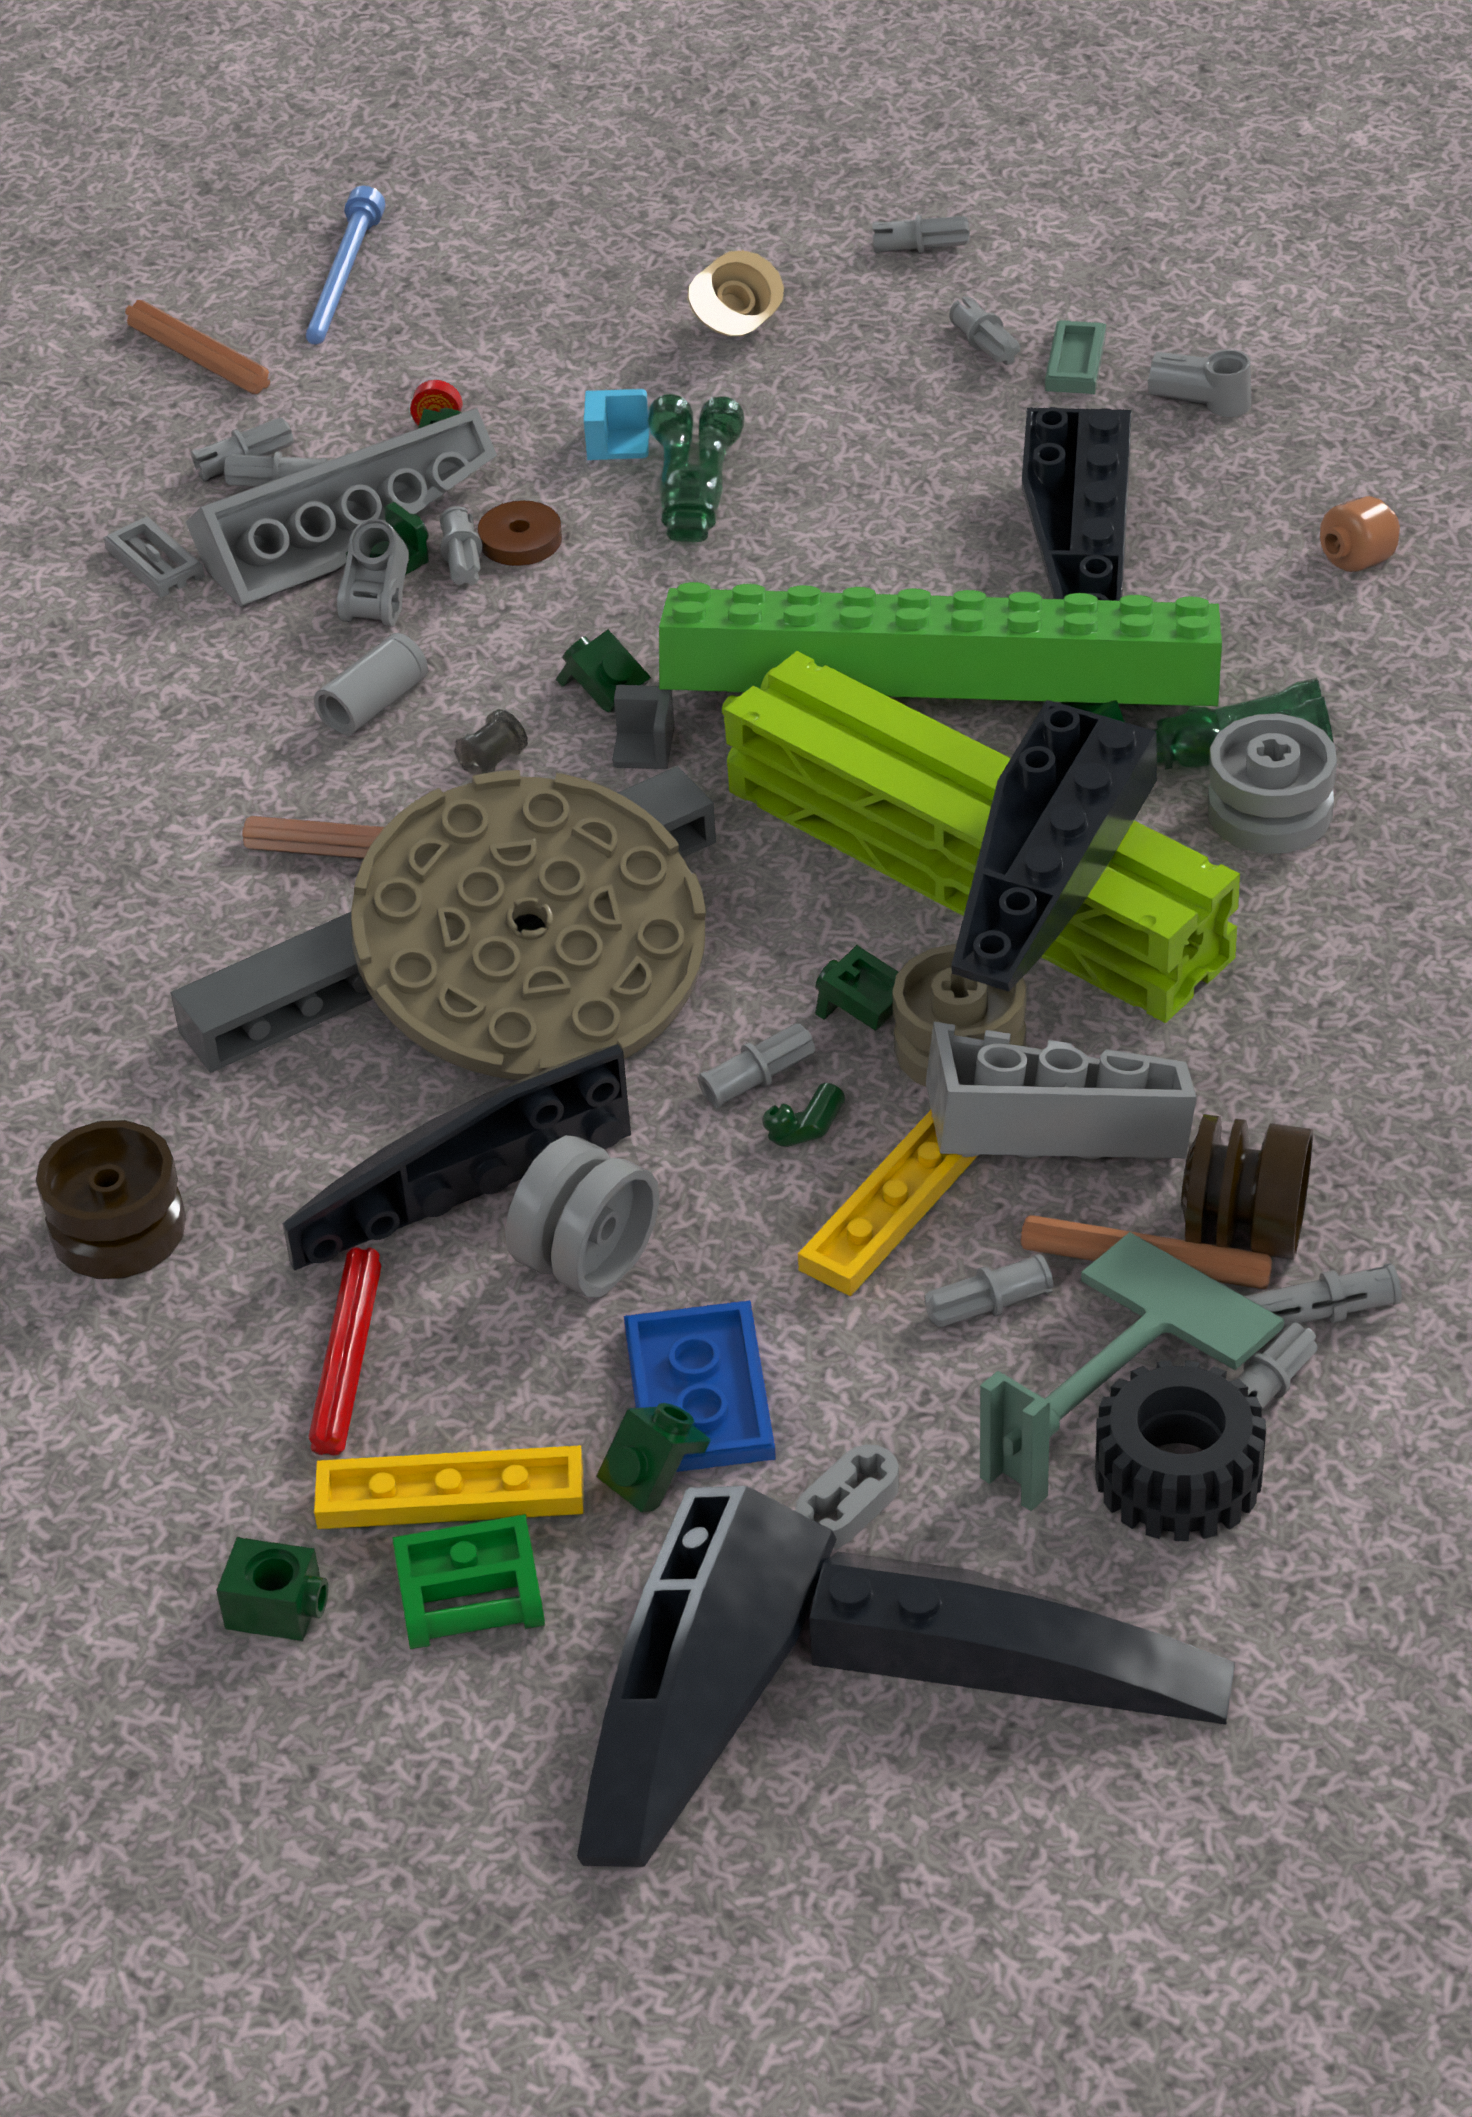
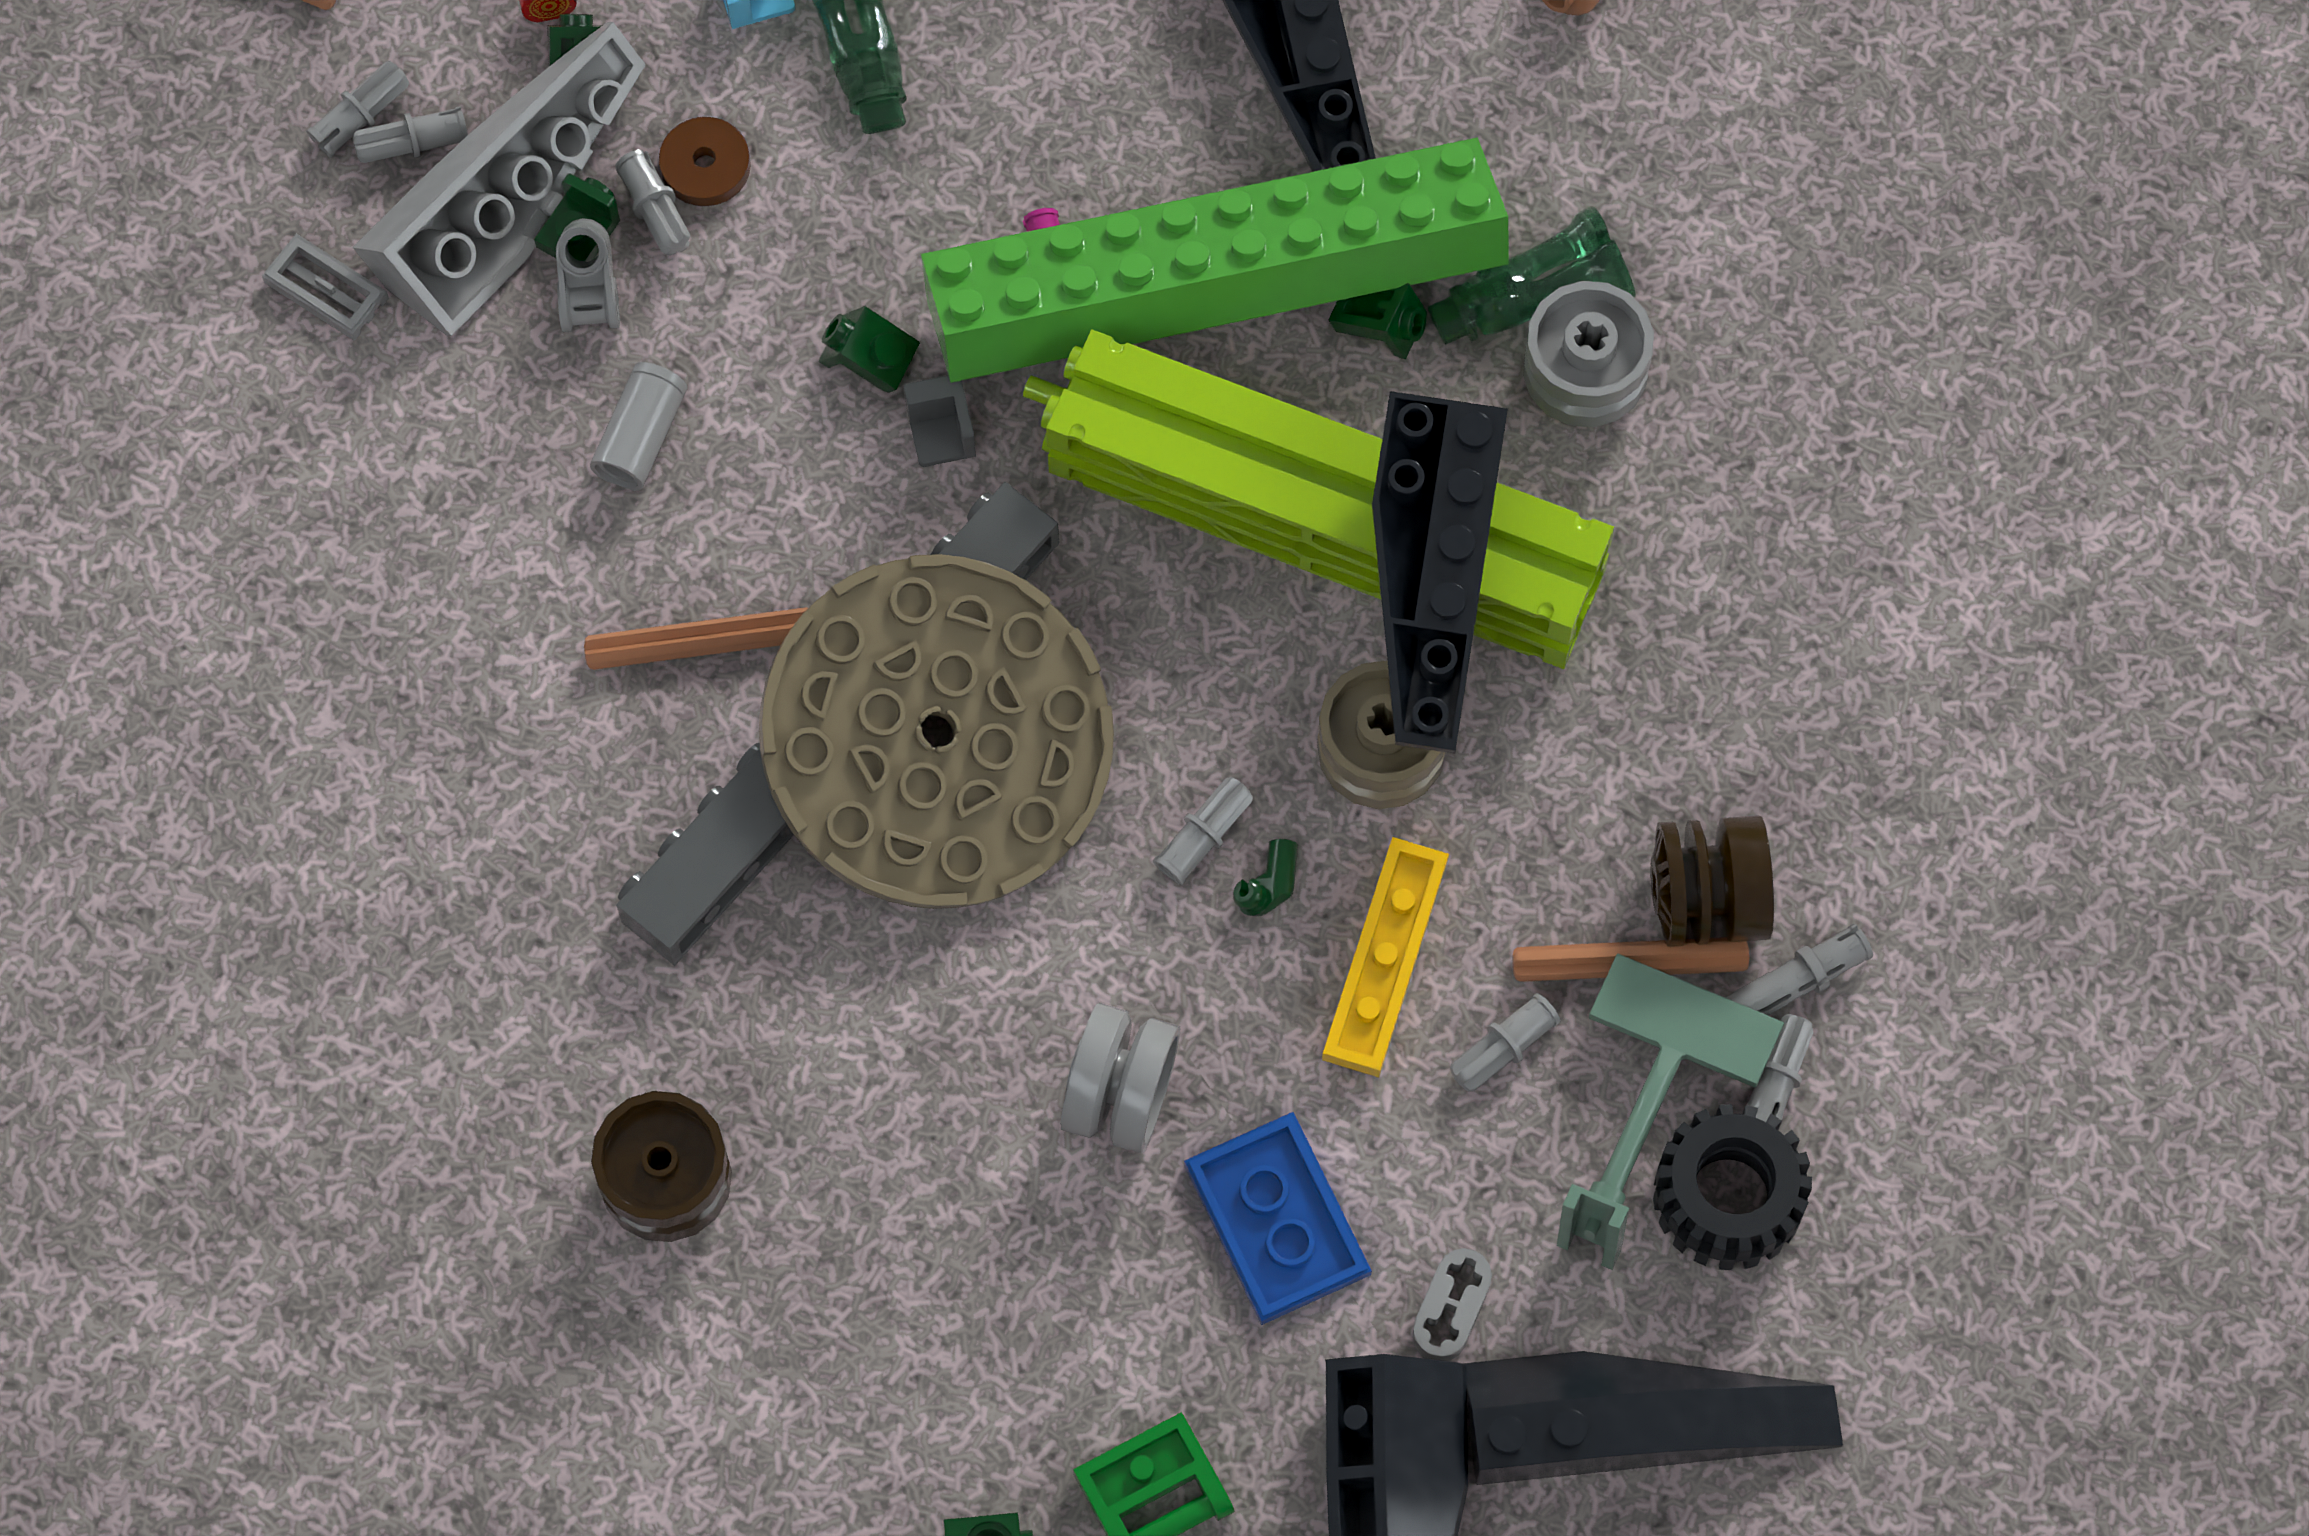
camera: 20 degrees left, 25 degrees up
black wedge [282,1044,631,1270] -> none
red axle [308,1247,382,1456] -> none
yellow plate [314,1445,584,1529] -> none
clear smoke bush [454,709,528,775] -> none
dark green bracket [596,1403,711,1512] -> none
dark green bracket [815,945,899,1031] -> none
light grey wedge [926,1021,1197,1161] -> none

